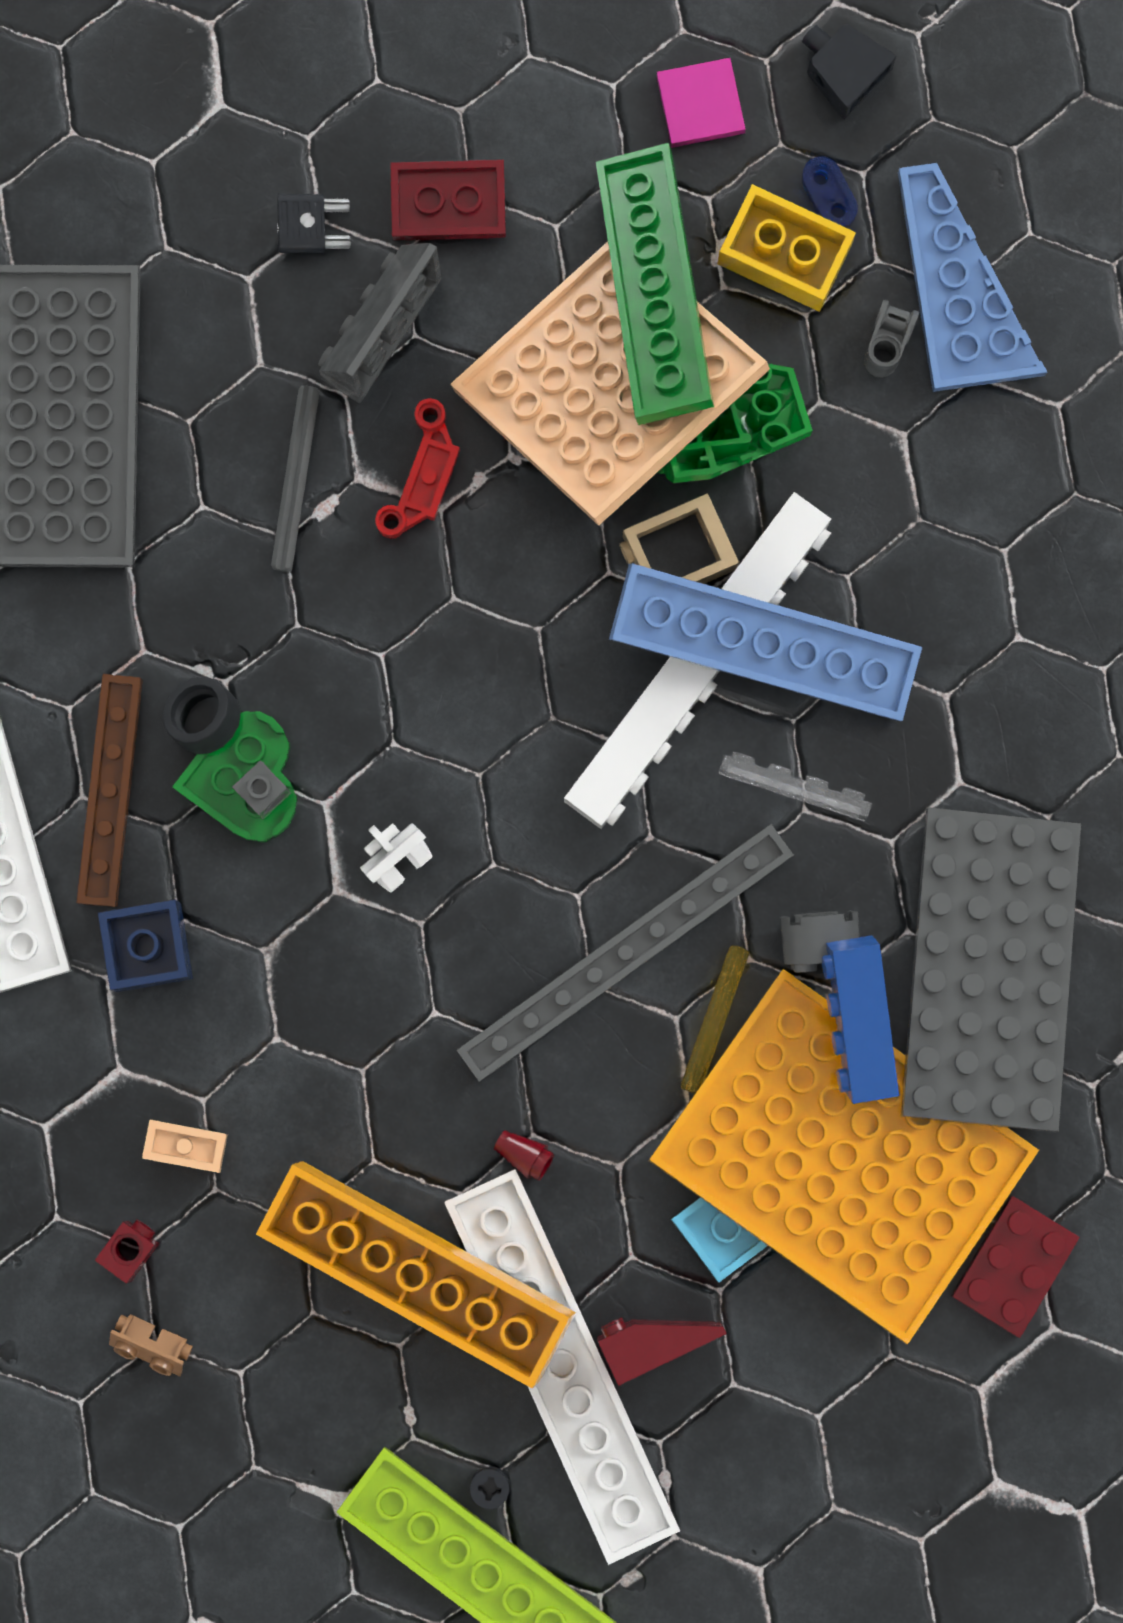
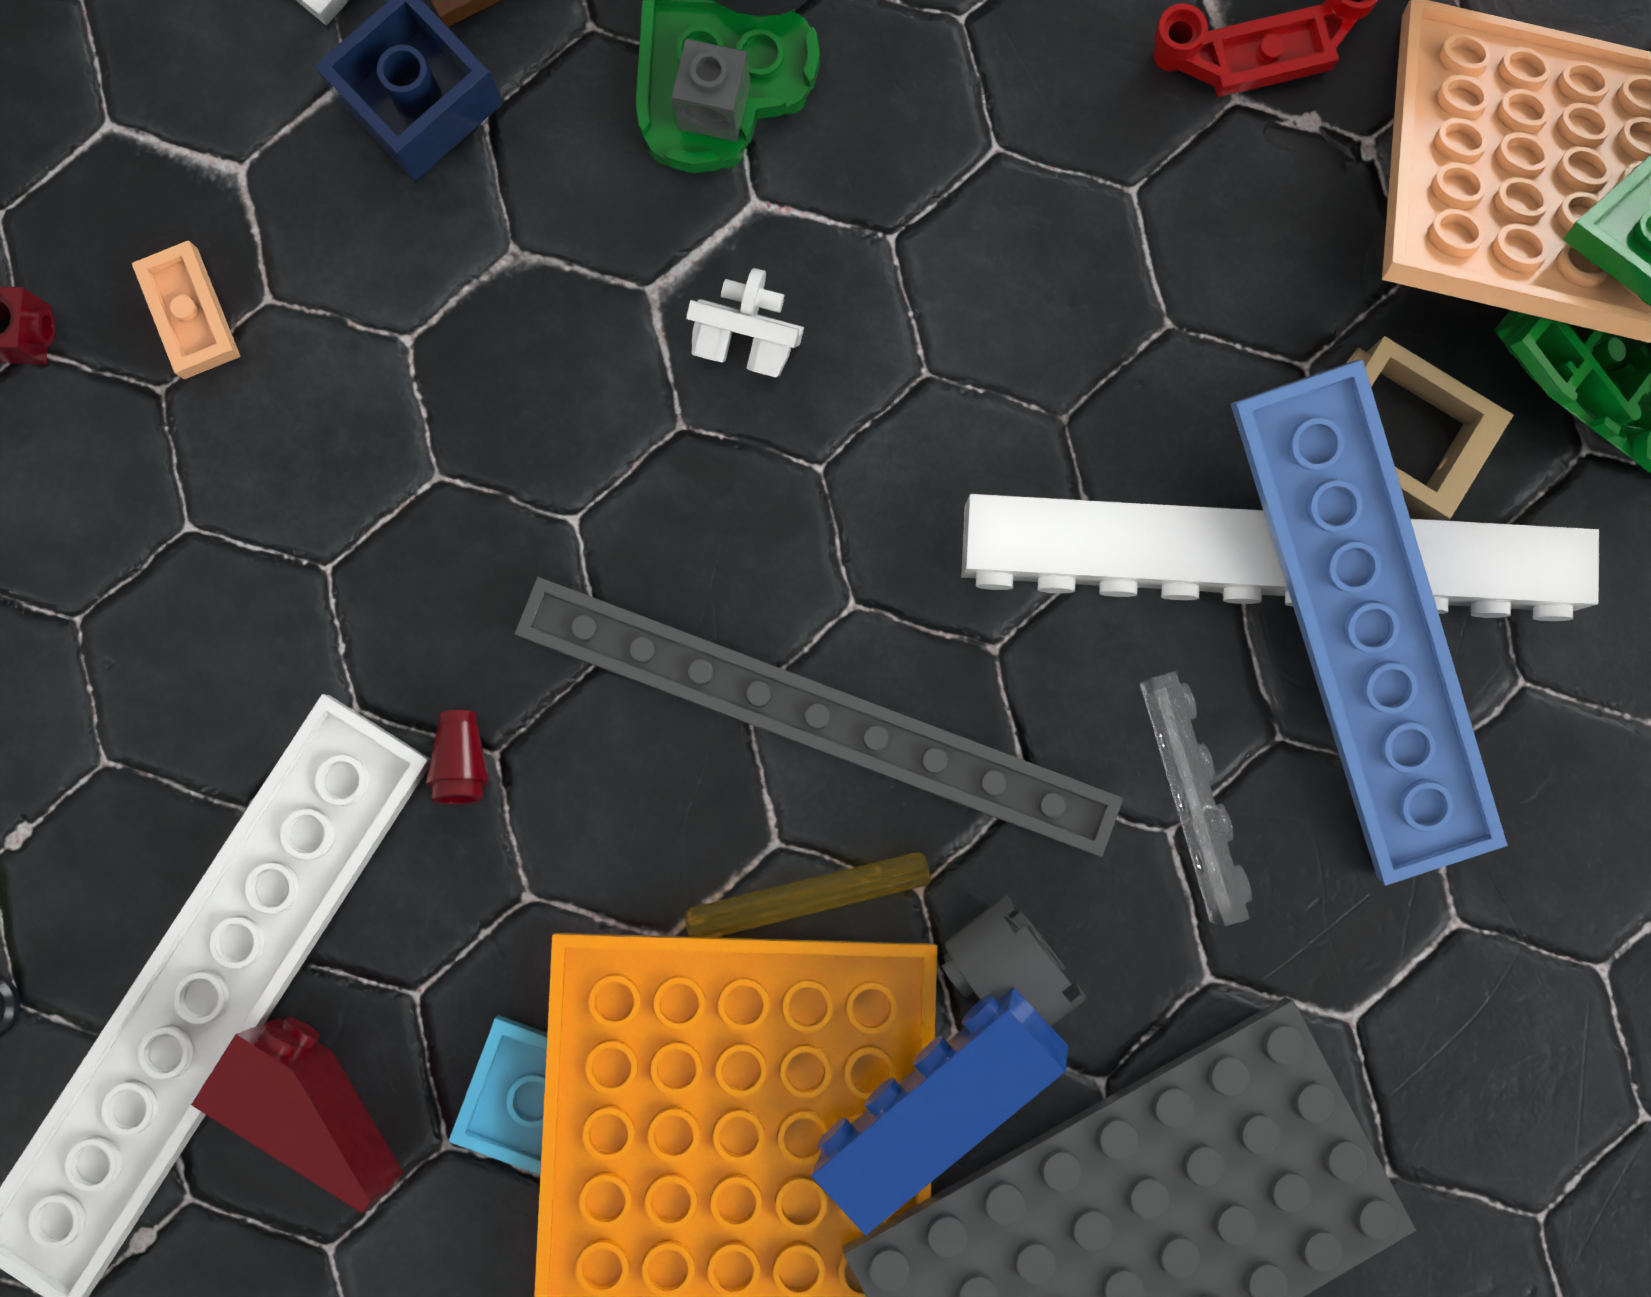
camera: 55 degrees right, 0 degrees up
light orange brick [256,1161,576,1389] -> none

